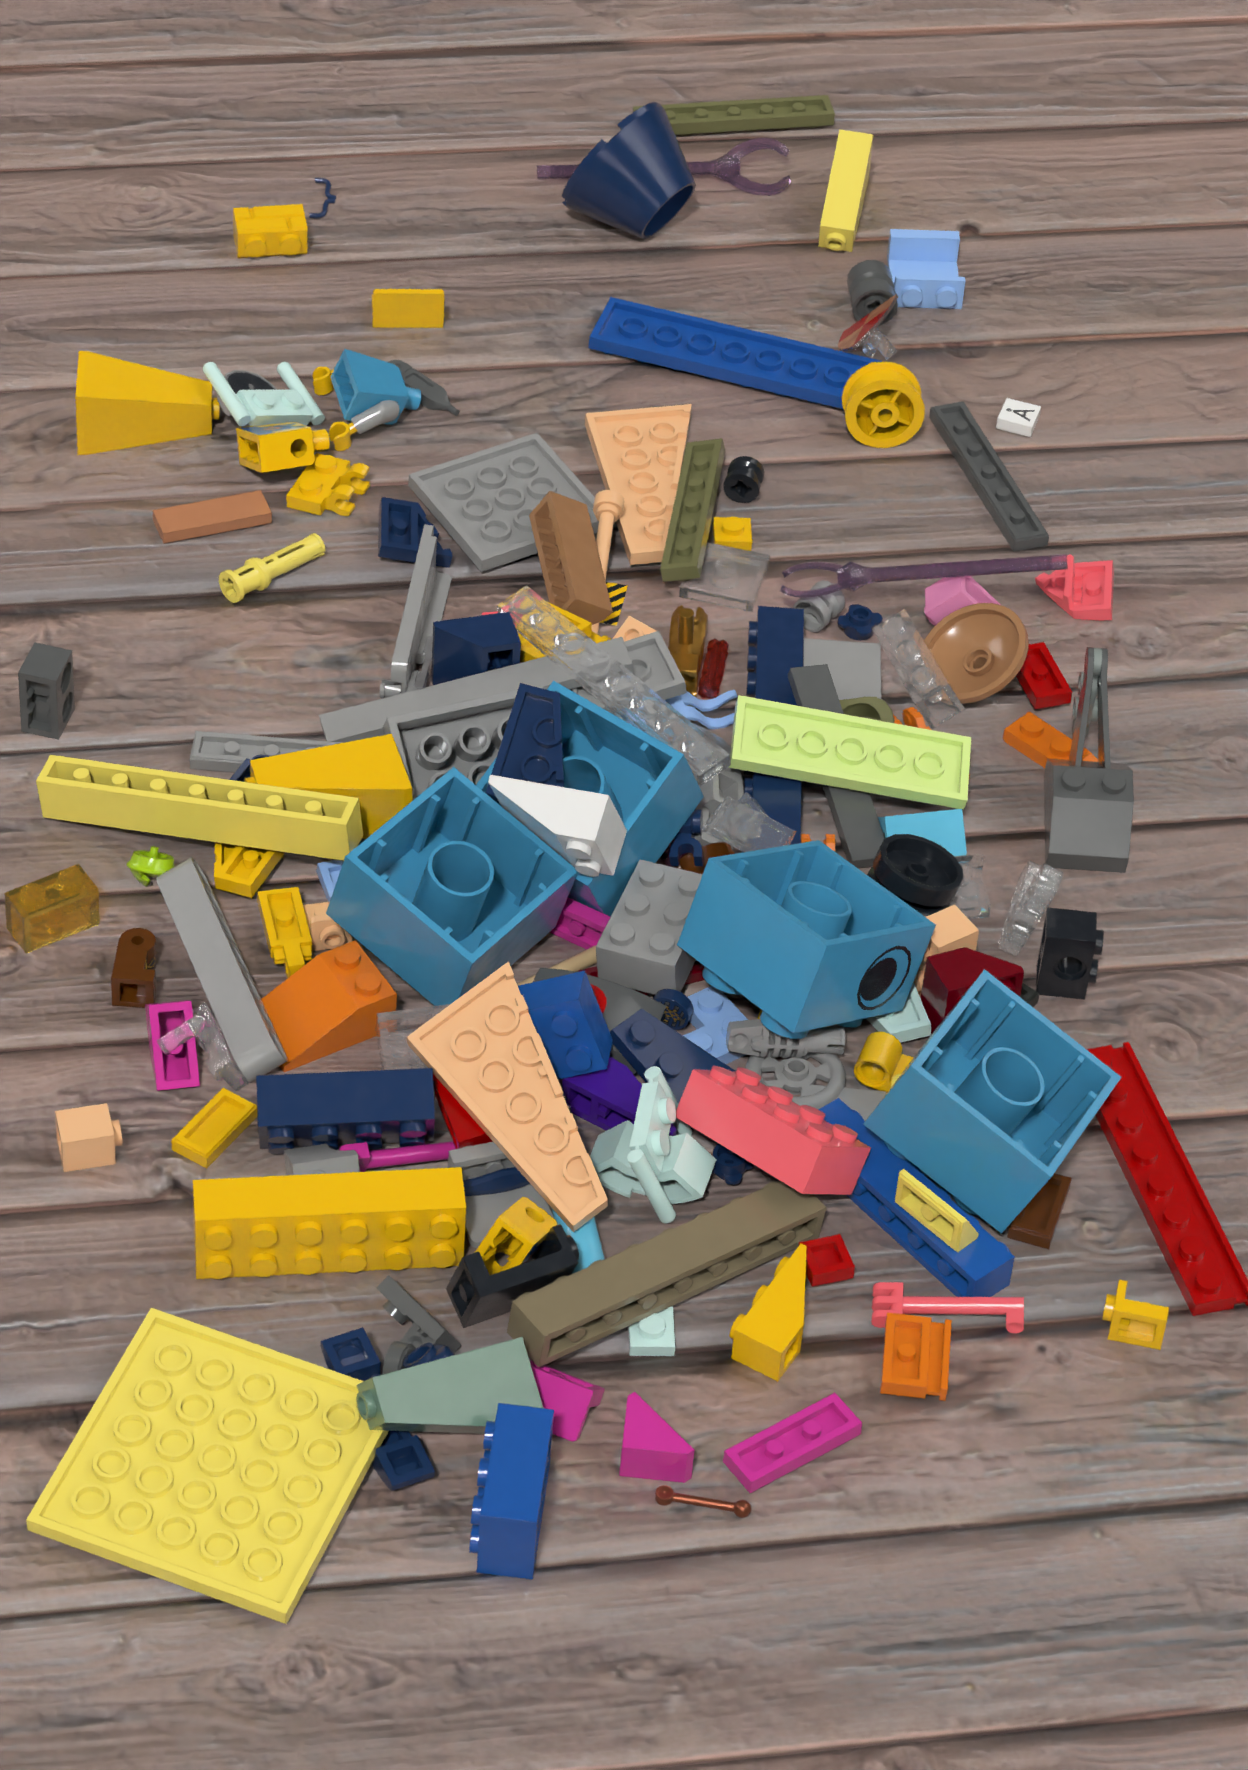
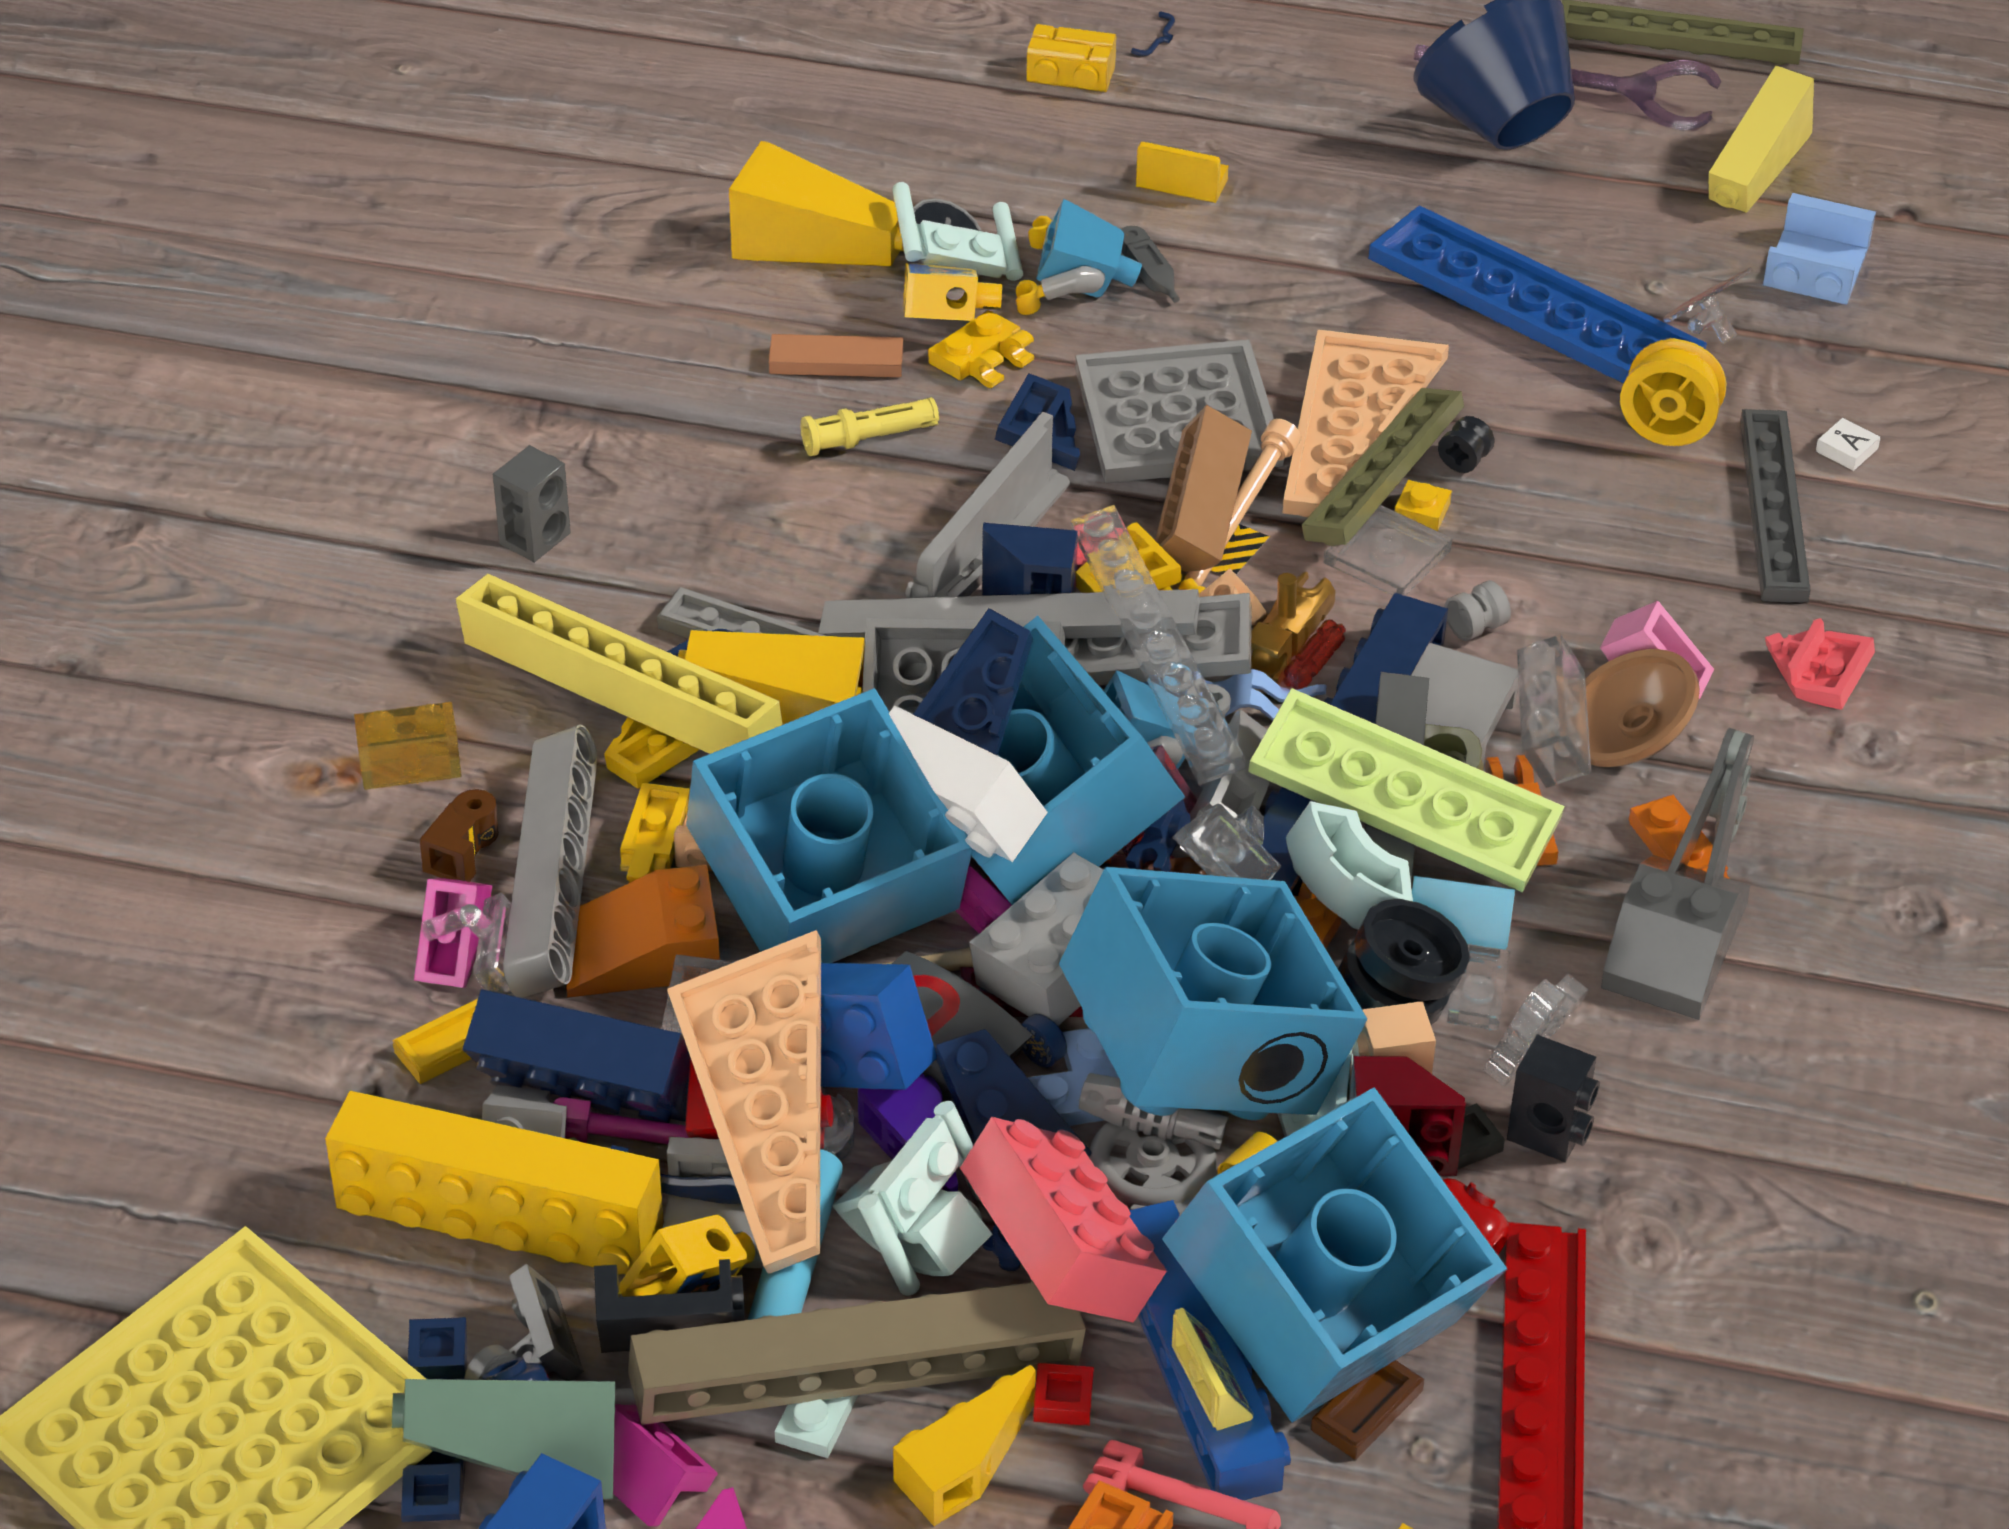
camera: 25 degrees right, 0 degrees up
light nougat brick [55,1103,122,1172] -> none
lime hat [126,846,175,887] -> none
clear purple piece [780,554,1068,598] -> none
dark blue plate [837,604,883,641] -> none
dark grey wheel [847,260,898,326] -> none
red plate [1016,642,1072,709] -> none
none -> light aqua brick [1286,801,1413,930]

